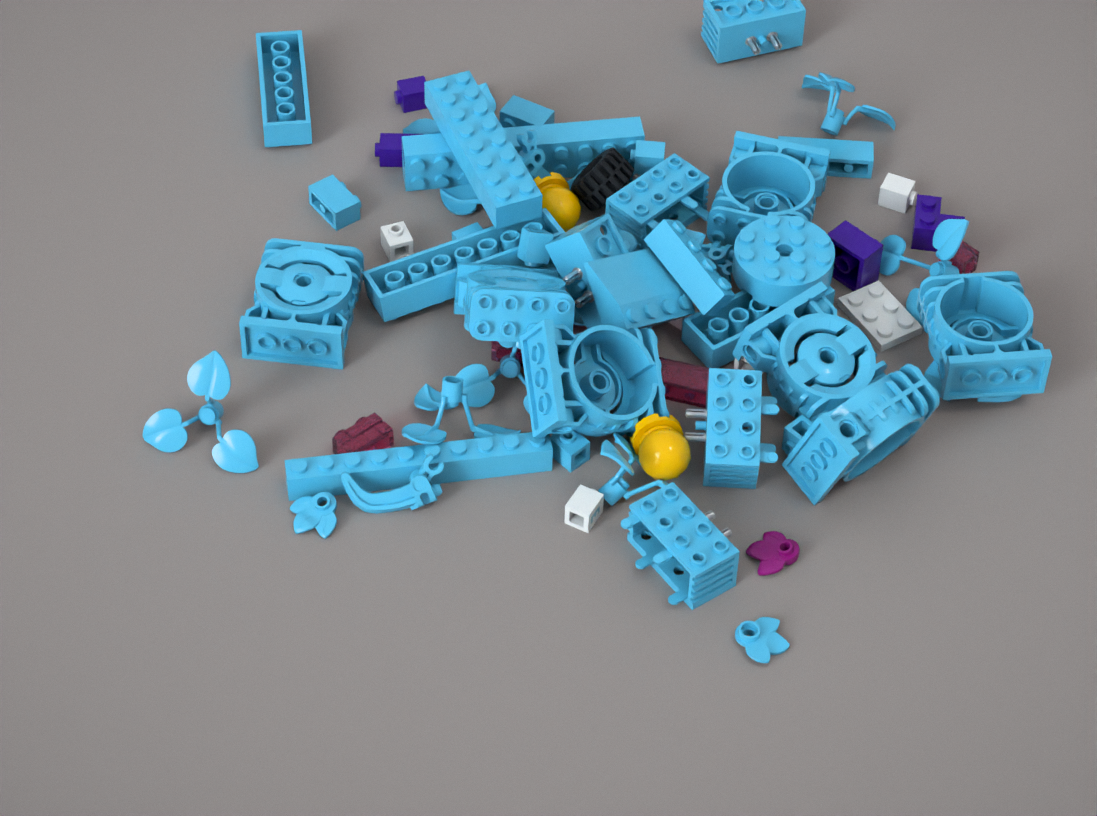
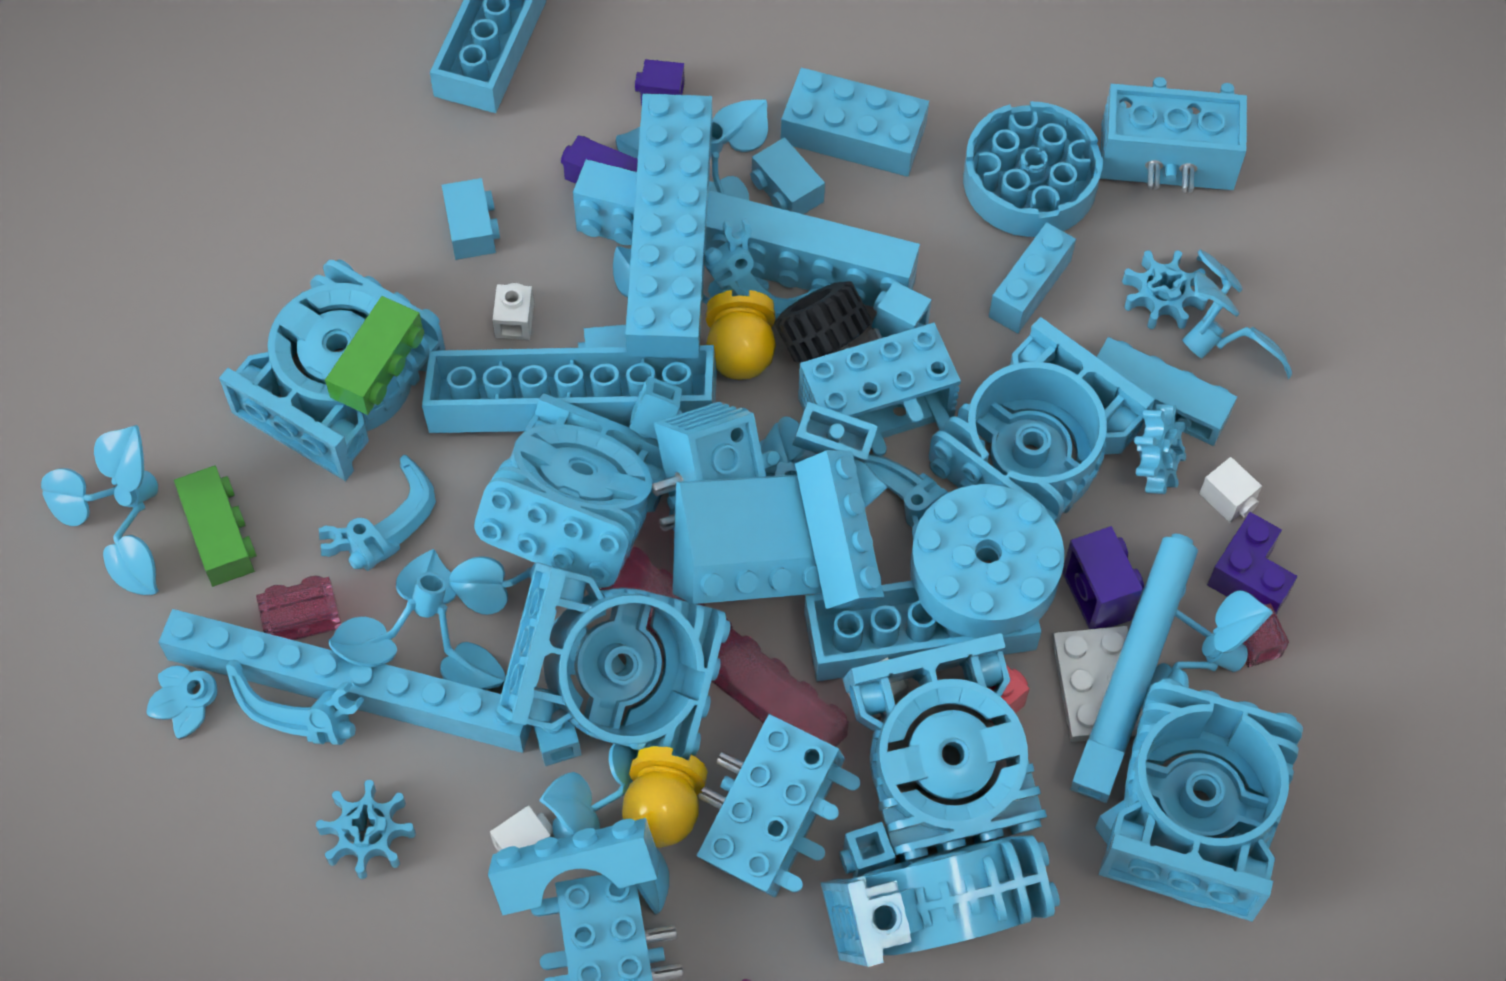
camera: 25 degrees right, 15 degrees up
none -> bright green brick [174,465,257,587]
none -> medium azure gear [316,780,416,879]
none -> medium azure piece [319,455,436,571]
none -> bright green brick [325,296,424,415]
none -> medium azure arch [488,818,660,915]
none -> medium azure brick [781,67,929,177]
none -> medium azure brick [792,402,878,463]
none -> medium azure brick [963,101,1103,237]
none -> medium azure brick [989,222,1076,334]
none -> medium azure brick [1070,534,1198,804]
none -> medium azure gear [1122,250,1208,329]
none -> medium azure gear [1135,404,1186,494]

